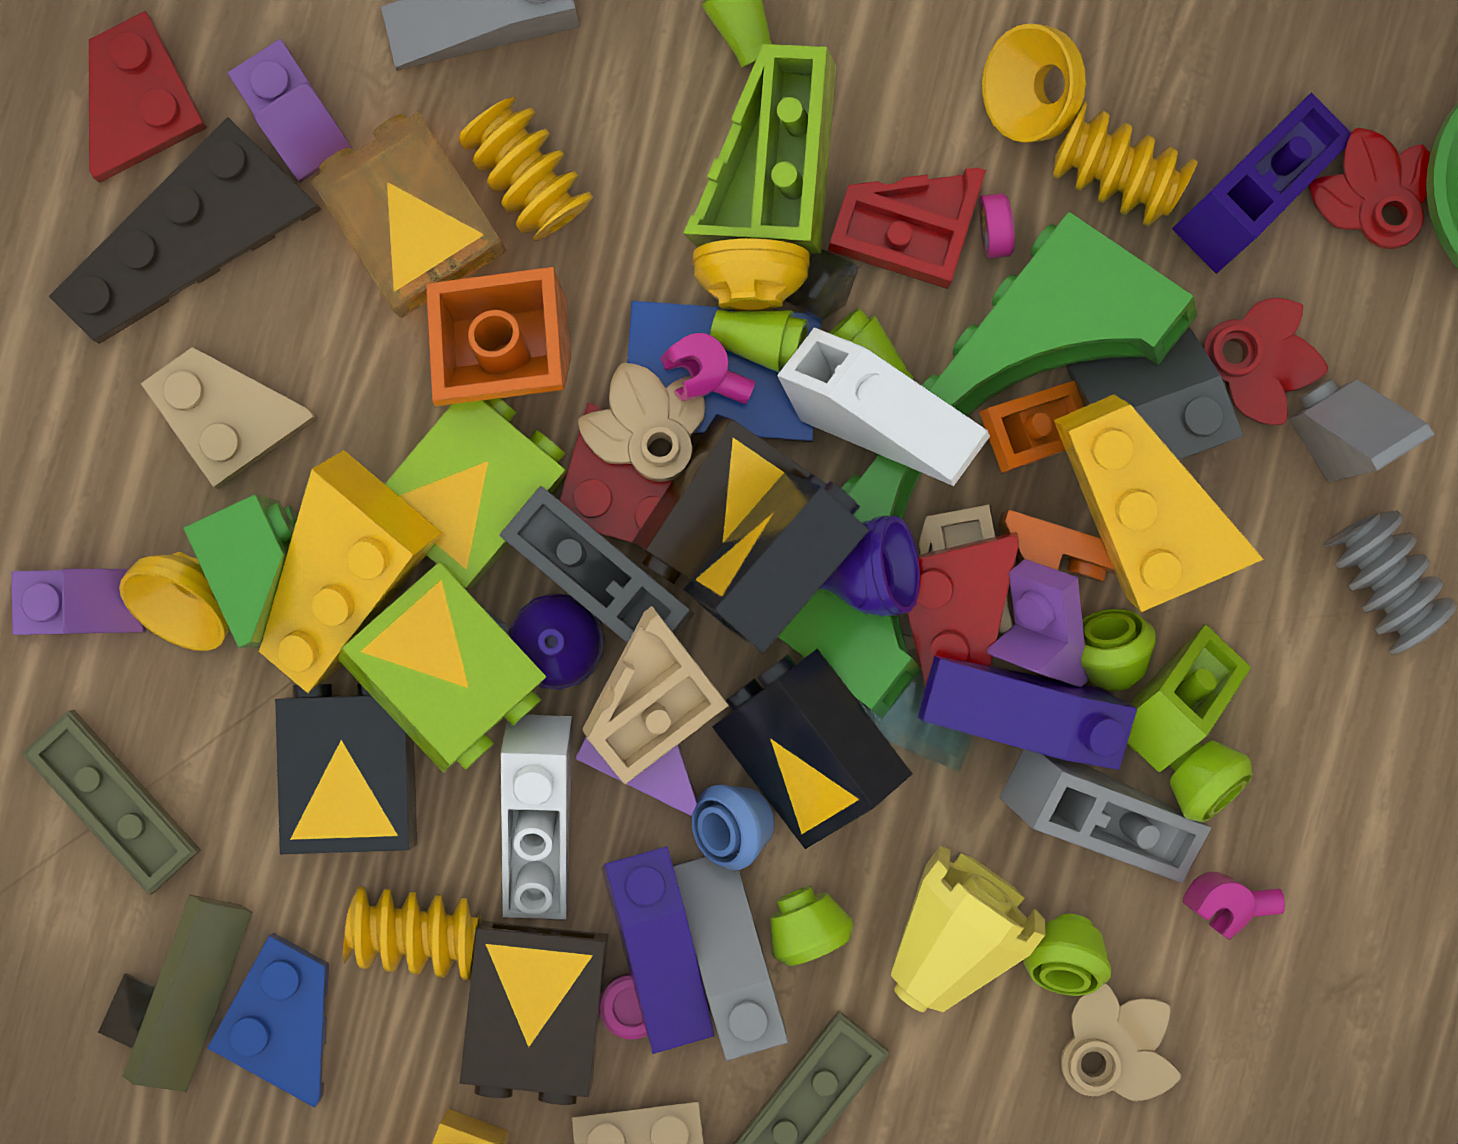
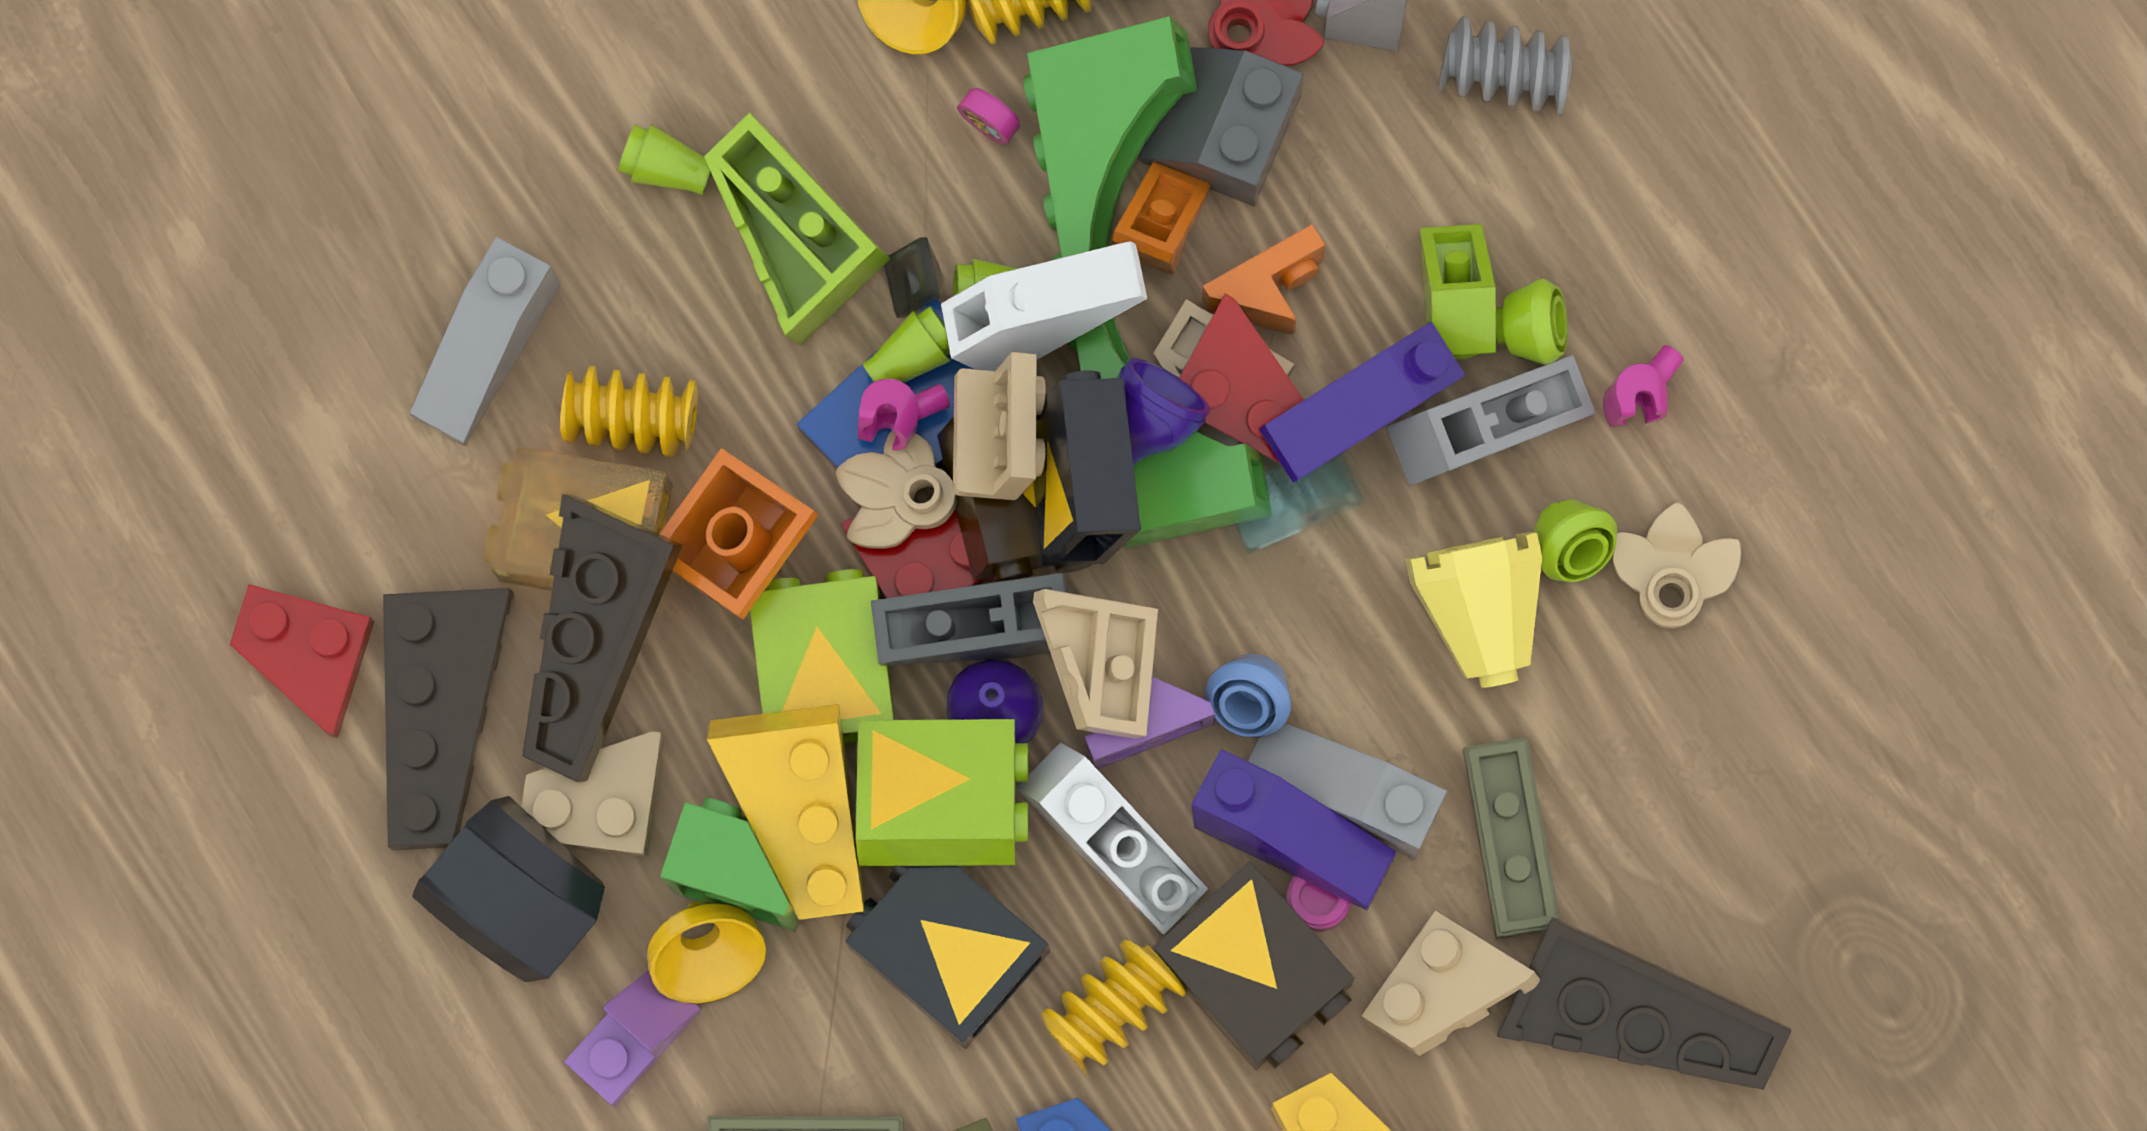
camera: 40 degrees left, 10 degrees down
medium lavender slope [227,39,353,183] -> none
yellow piece [692,238,810,311] -> none
black brick [712,649,913,849] -> none
lime cone [770,886,854,966] -> none
red wing [827,168,986,289] -> none
medium lavender slope [987,559,1088,687] -> none
yellow wedge [1054,394,1264,612] -> none
lime cone [1081,609,1156,691] -> none
none -> black slope [412,796,605,982]
none -> dark brown wing [522,494,683,782]
none -> tan bracket [953,352,1046,500]

